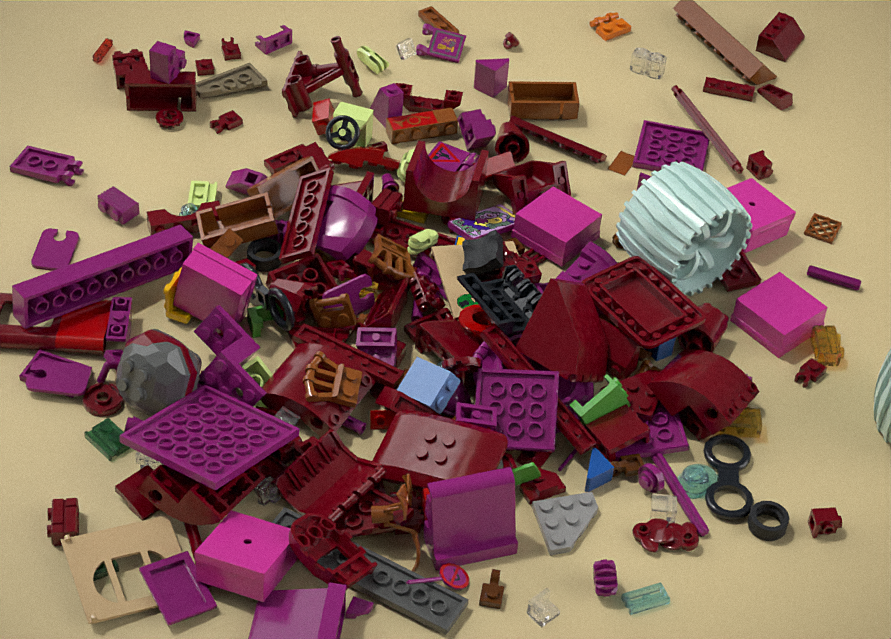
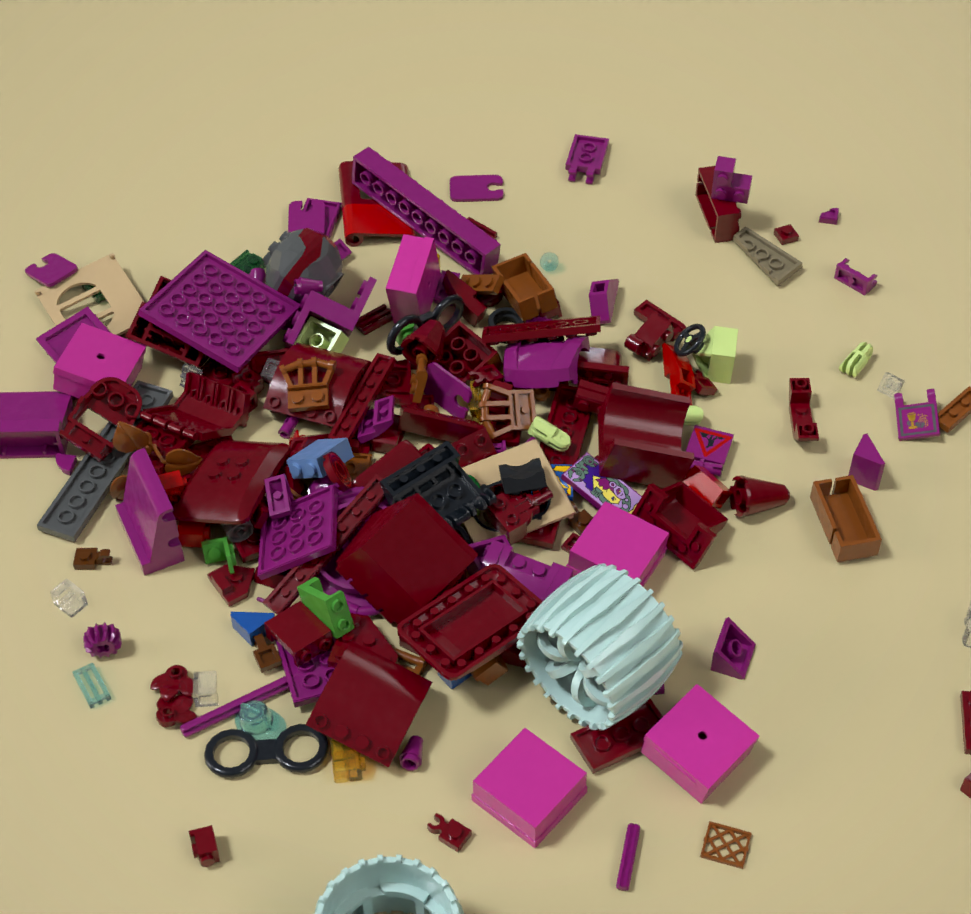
camera: 85 degrees right, 5 degrees up
dark red brick [47,498,79,546] -> none
clear red axle [92,38,113,63] -> none
magenta brick [97,186,140,225] -> none
magenta slope [106,297,132,342] -> none
dark red hips [112,49,149,89] -> none
dark red arch [146,201,220,235] -> none
dark red gear [156,108,184,129] -> none
yellowish green plate [187,181,218,211] -> none
dark red plate [210,110,243,134] -> none
dark red plate [221,37,241,61] -> none
dark orange piece [246,156,319,219] -> none
dark red plate [282,36,363,117] -> none
red brick [312,98,335,135] -> none
magenta slope [370,83,404,128] -> none
dark orange brick [386,108,458,144] -> none
magenta piece [406,563,469,590] -> none
magenta brick [457,109,496,151] -> none
dark red tile [503,32,520,49] -> none
dark red plate [509,115,607,163] -> none
light grey plate [532,492,598,555] -> none
dark orange sticker [608,151,634,176] -> none
magenta tile [632,120,709,172] -> none
magenta plate [638,463,665,493] -> none
dark red piece [671,85,744,174] -> none
dark red cylinder [678,302,729,353] -> none
dark red brick [746,150,773,180] -> none
black tyre [747,501,790,541] -> none
clear yellow brick [810,325,844,366] -> none
none -> magenta piece [25,253,78,287]
none -> magenta cone [293,277,323,296]

